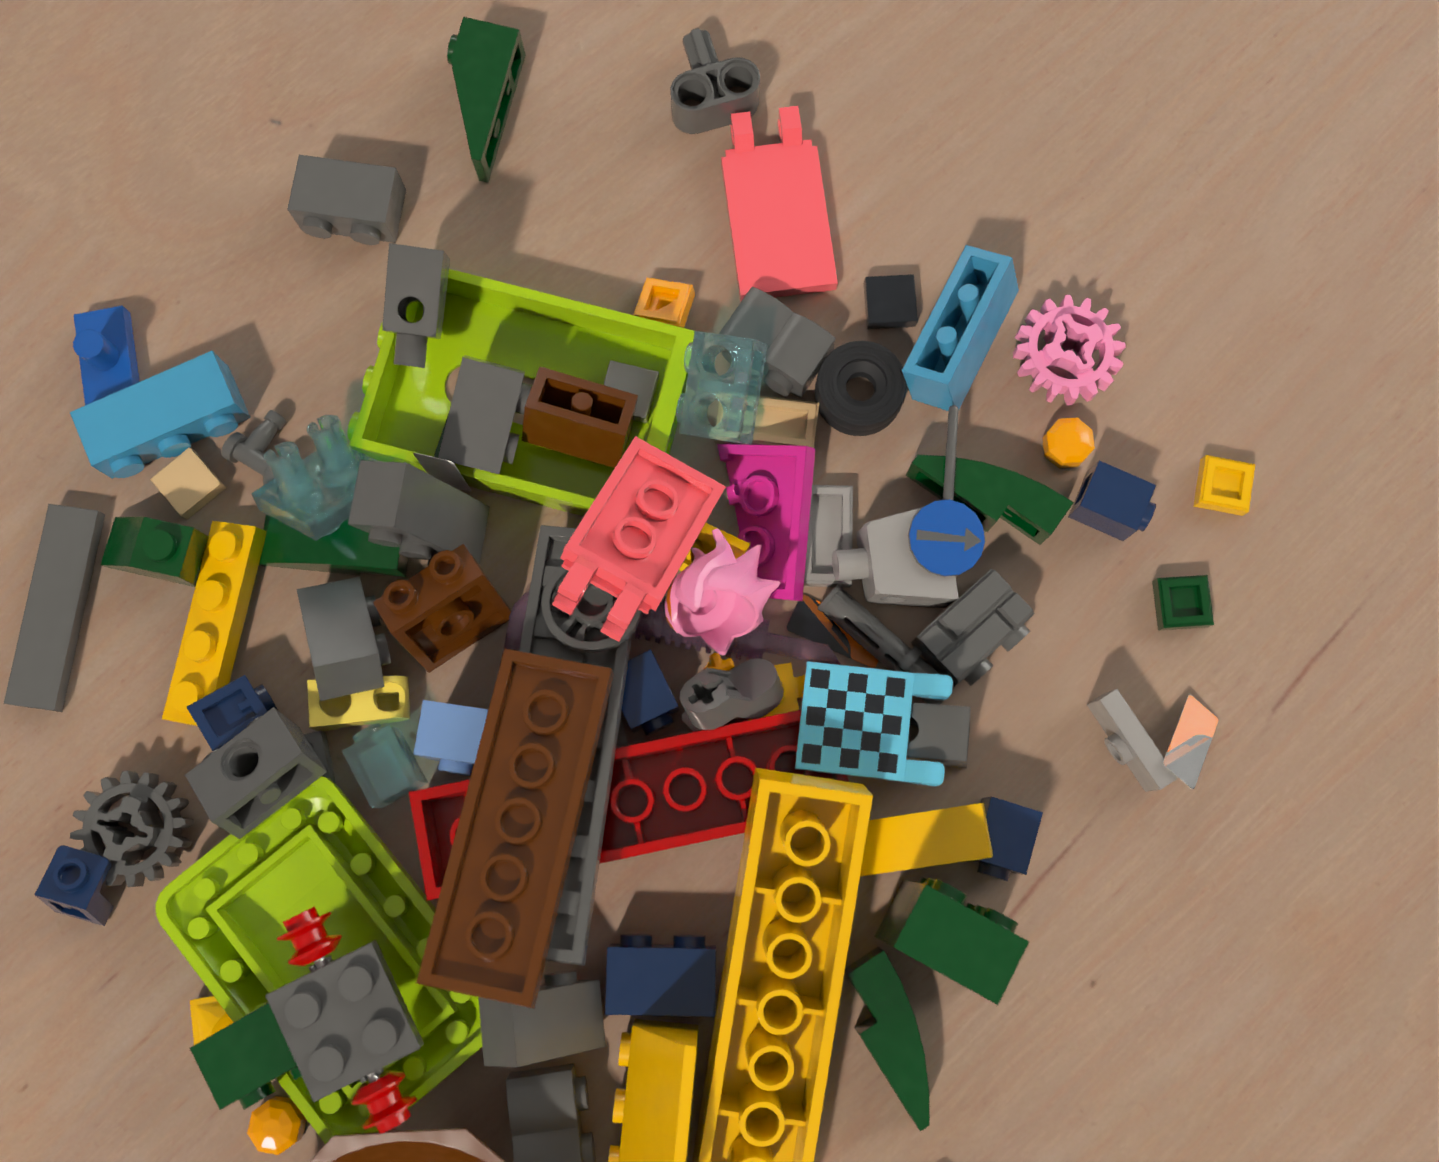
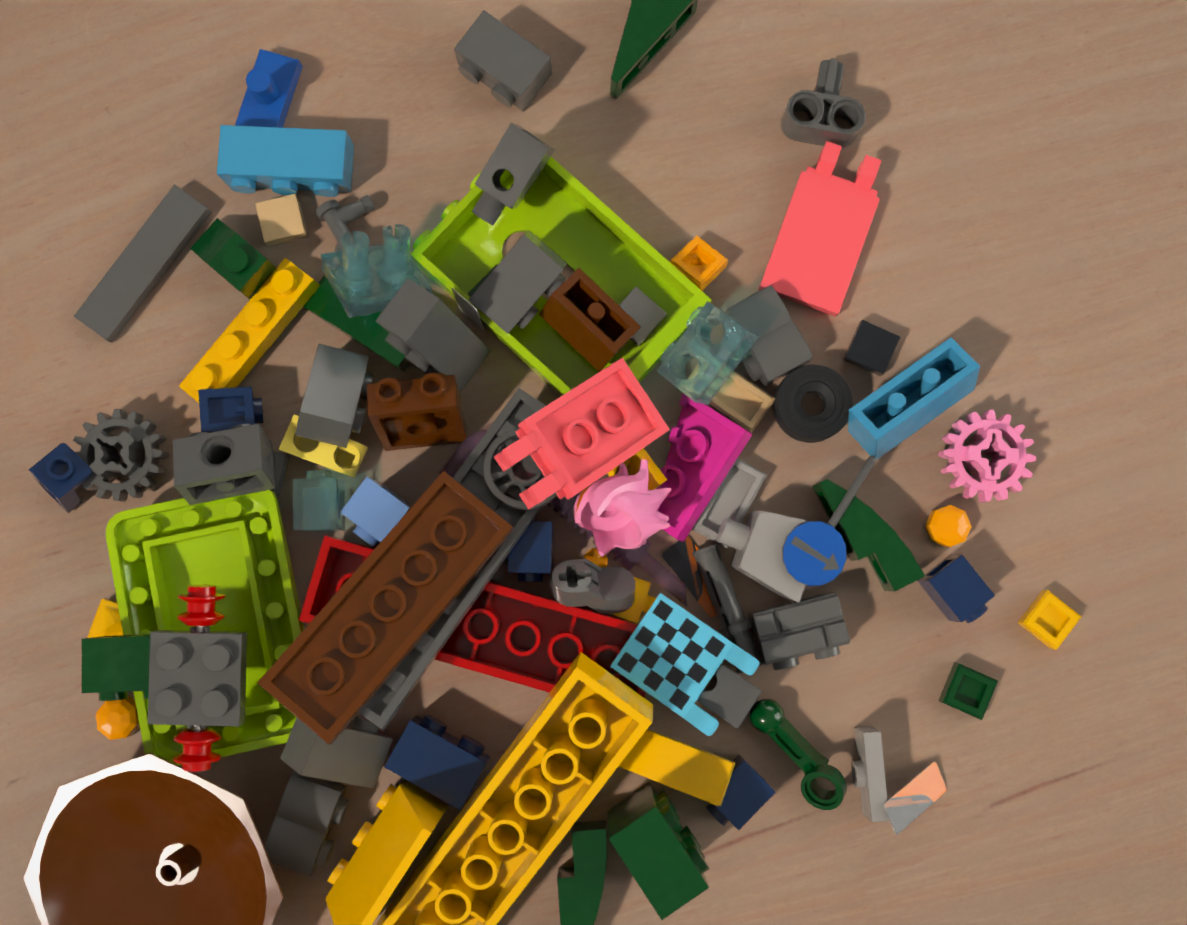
camera: 30 degrees right, 5 degrees up
none -> dark green piece [750,699,847,810]

